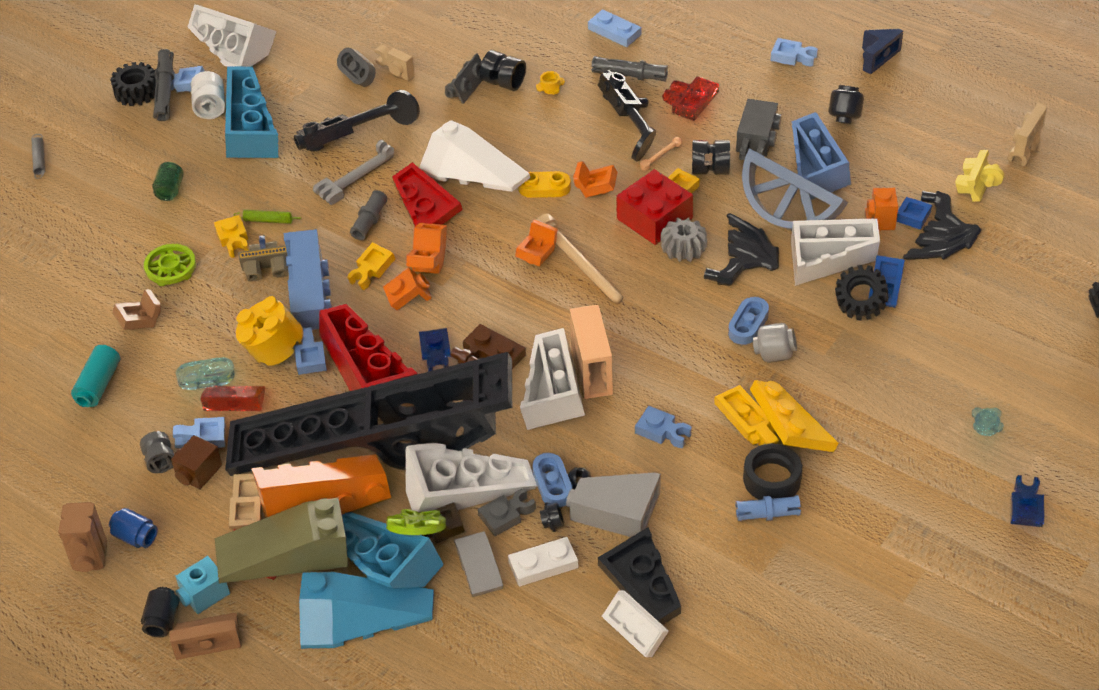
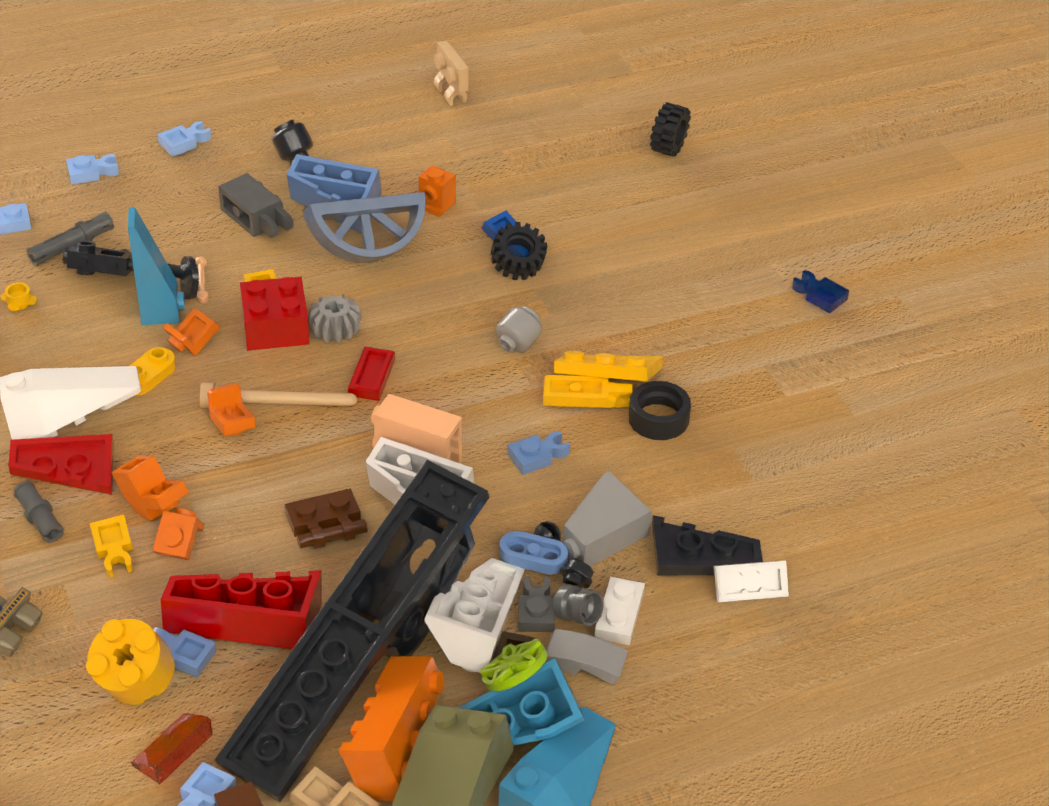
camera: 60 degrees left, 5 degrees down
clear light blue plate [176,357,235,390] -> none
medium blue wedge [284,229,332,330] -> none
clear blue plate [419,328,451,372] -> none
clear red hinge [662,76,719,121] -> none
black wheel [692,140,730,175] -> none
black animal [704,213,779,286] -> none
medium blue plate [728,297,769,345] -> none
medium blue pin [736,495,801,521] -> none
white wedge [791,219,880,286] -> none
dark blue slope [862,29,903,74] -> none
blue plate [896,197,932,230] -> none
black animal [903,191,981,260] -> none
light yellow hips [955,150,1004,202] -> none
clear light blue plate [971,407,1004,436] -> none
none -> light blue plate [66,154,119,185]
none -> dark azure wedge [128,207,185,325]
none -> red tile [348,346,395,401]
none -> dark grey wheel [553,584,604,626]

